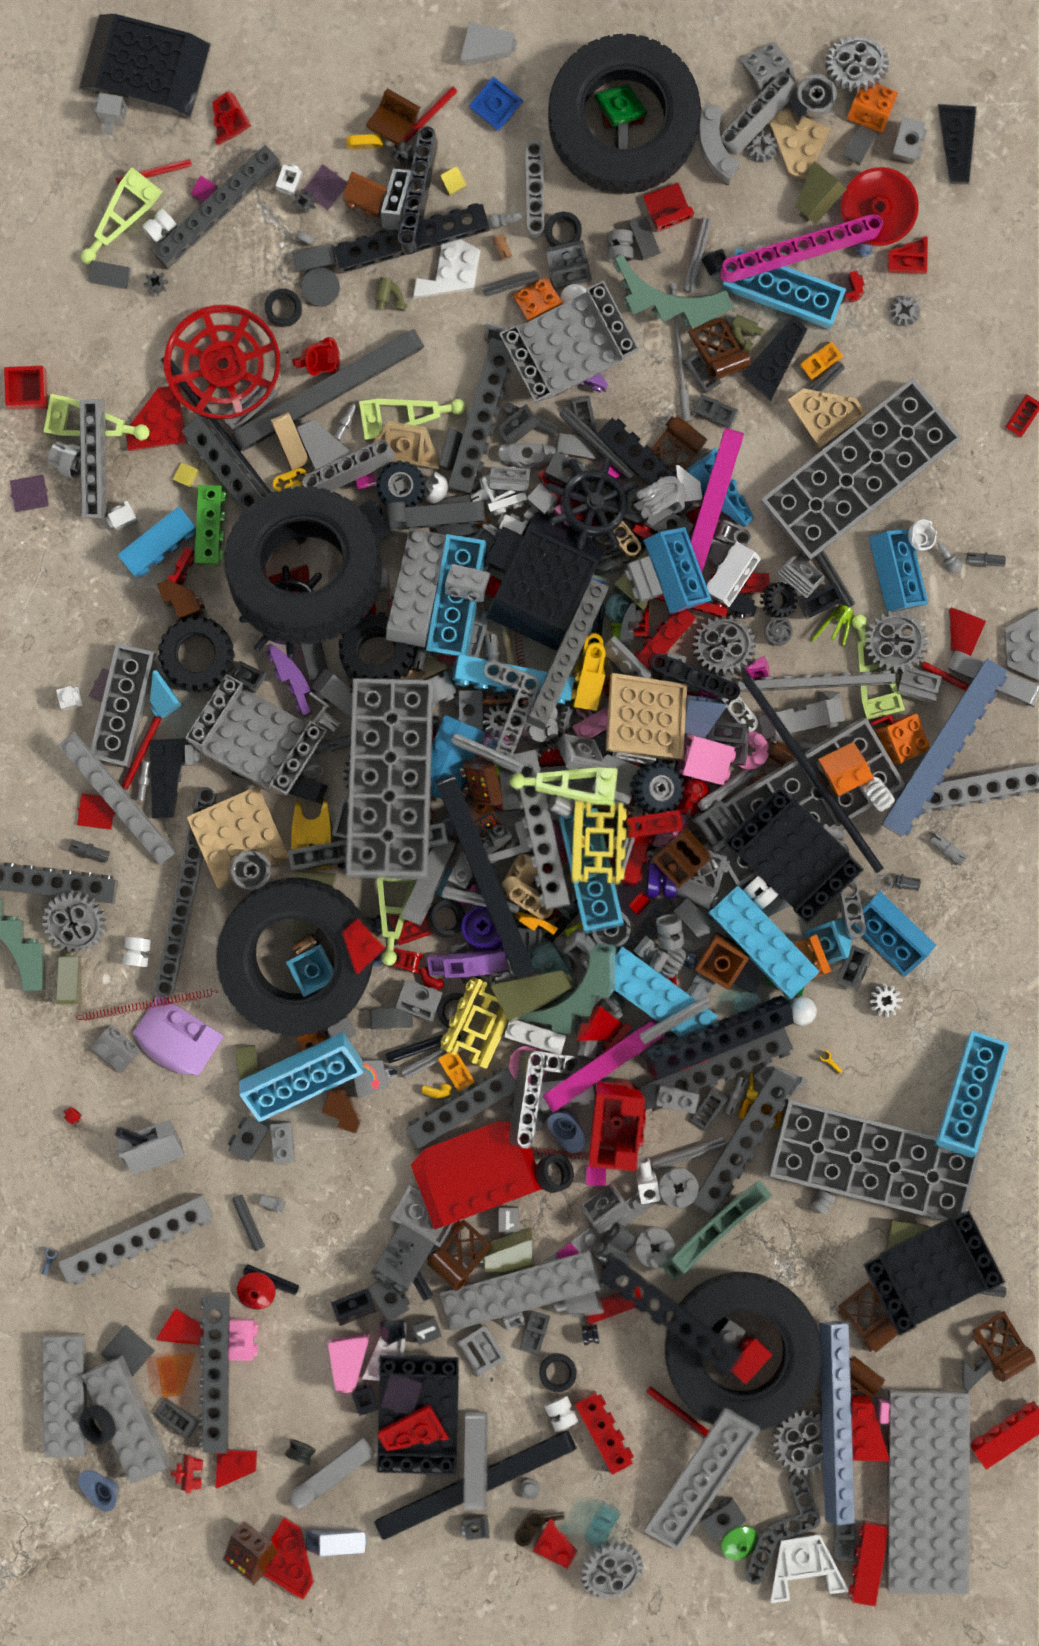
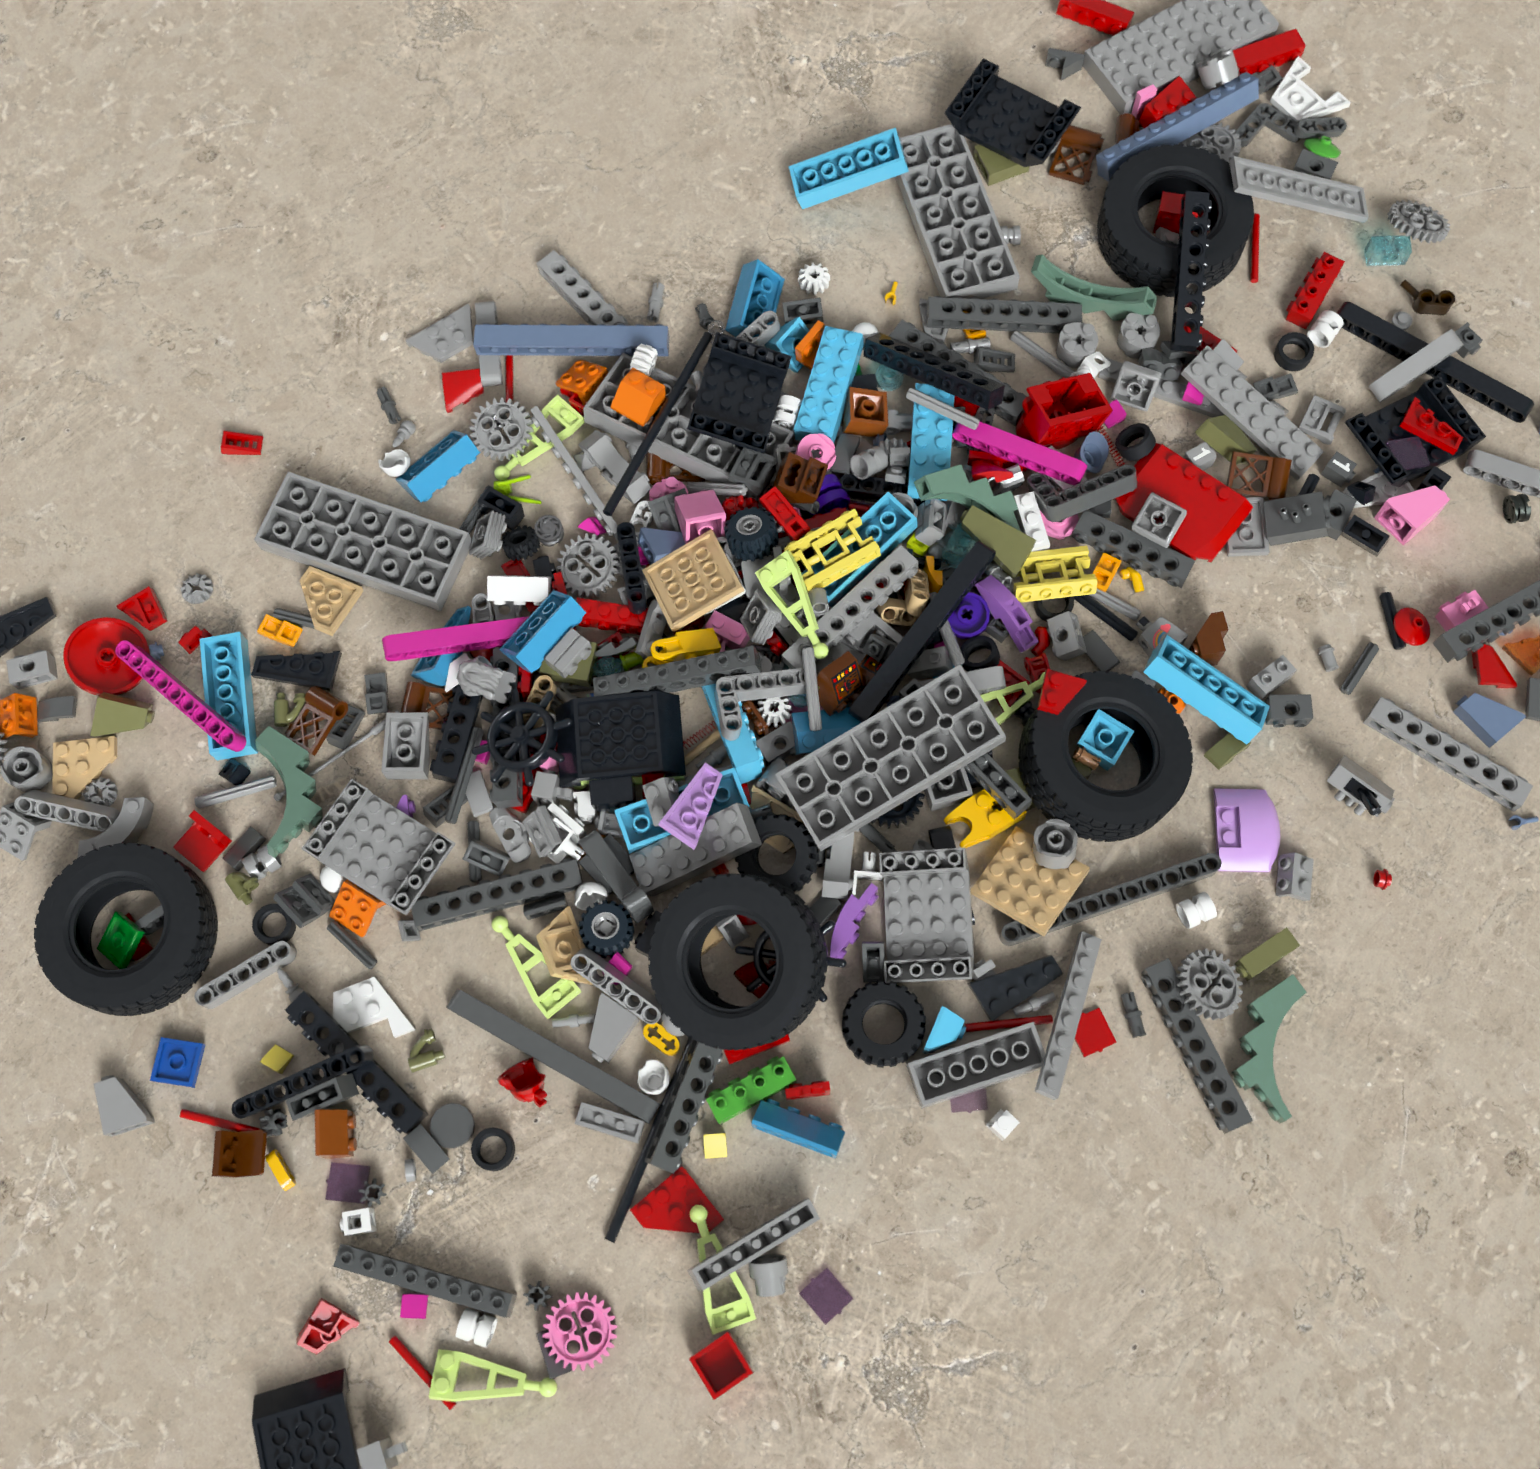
camera: 115 degrees left, 15 degrees down
red piece [76,988,220,1021] -> none
white brick [106,501,138,531] -> none
reddish brown piece [157,580,205,620] -> none
red dish [164,305,281,420] -> none
tan beam [271,412,310,470] -> none
medium nougat pin [492,234,513,261] -> none
red wing [533,1518,577,1569] -> none
black wheel [581,1324,600,1346] -> none
light grey brick [655,1084,699,1114] -> none
yellow hand [745,1073,759,1101] -> none
black slope [789,98,808,125] -> none
light grey plate [897,667,942,704] -> none
reddish brown piece [972,1311,1036,1382] -> none
none -> olive plant [225,872,259,905]
none -> light grey slope [382,712,430,779]
none -> bright pink gear [542,1292,617,1371]
none -> white hair [637,1059,670,1095]
none -> lavender wing [659,763,723,850]
none -> bright pink plate [795,433,836,470]
none -> light grey brick [1131,493,1187,548]
none -> light grey brick [1196,48,1240,90]
none -> sand blue slope [1453,693,1526,748]

